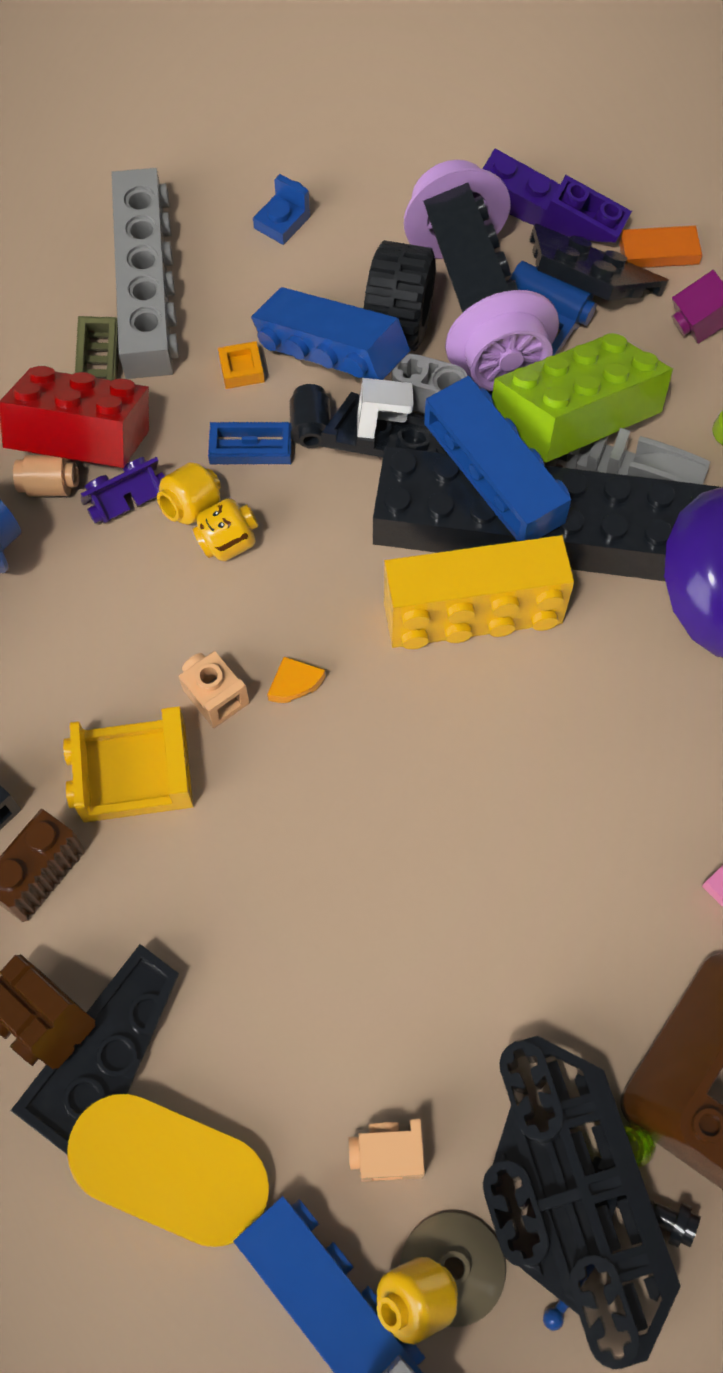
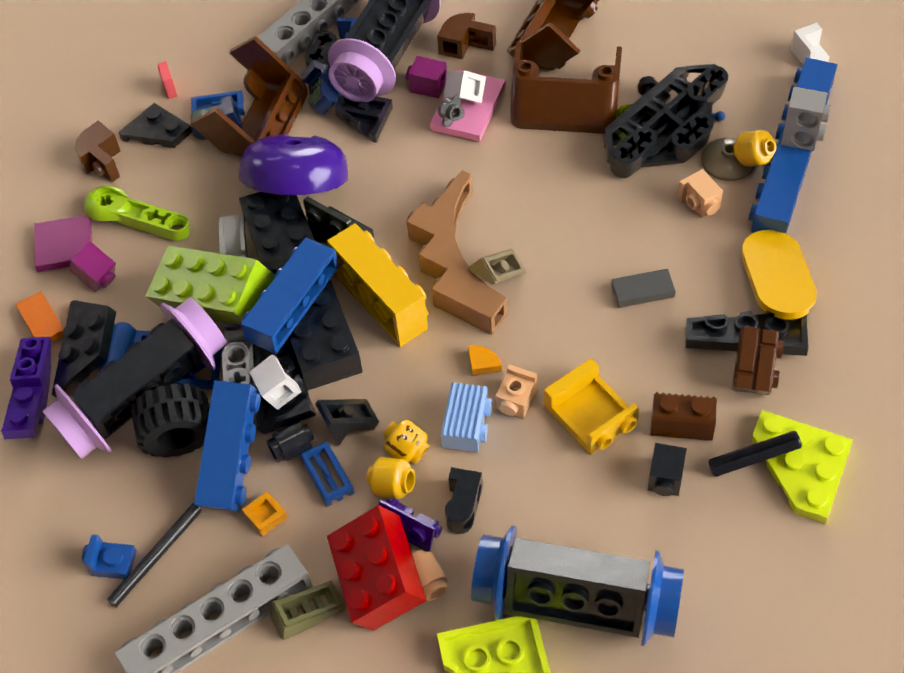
camera: 115 degrees left, 10 degrees down
none -> black bar [107,503,202,608]
none -> pearl dark grey bracket [303,196,374,244]
none -> black slope [316,399,379,445]
none -> medium nougat arch [406,170,507,335]
none -> light blue brick [440,382,493,452]
none -> black leg [445,467,483,534]
none -> dark tan slope [468,249,526,285]
none -> dark grey tile [611,268,676,308]

